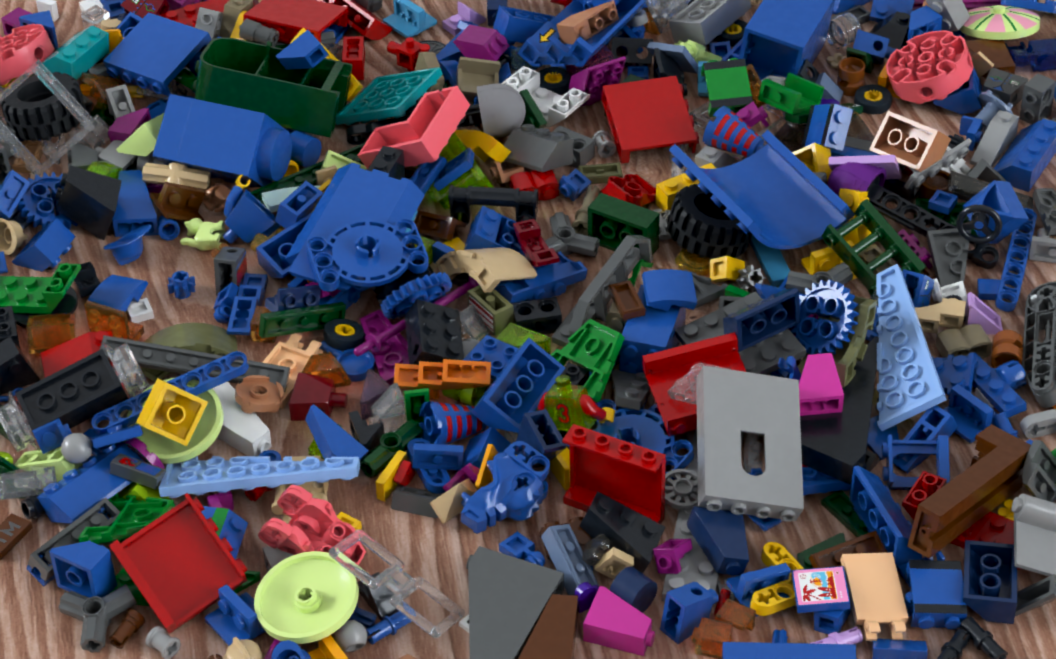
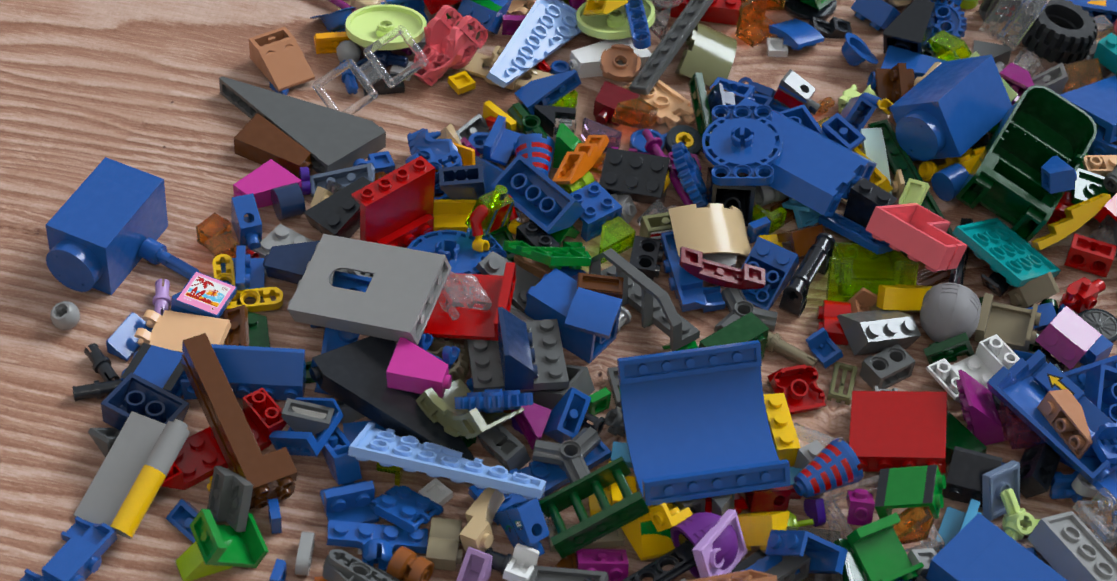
camera: 105 degrees right, 5 degrees up
blue gear [167,271,196,299] -> none
blue plate [434,148,475,191] -> none
magenta bracket [653,539,693,574] -> none
blue pin [992,412,1018,438] -> none
none -> dark grey slope [281,398,335,435]

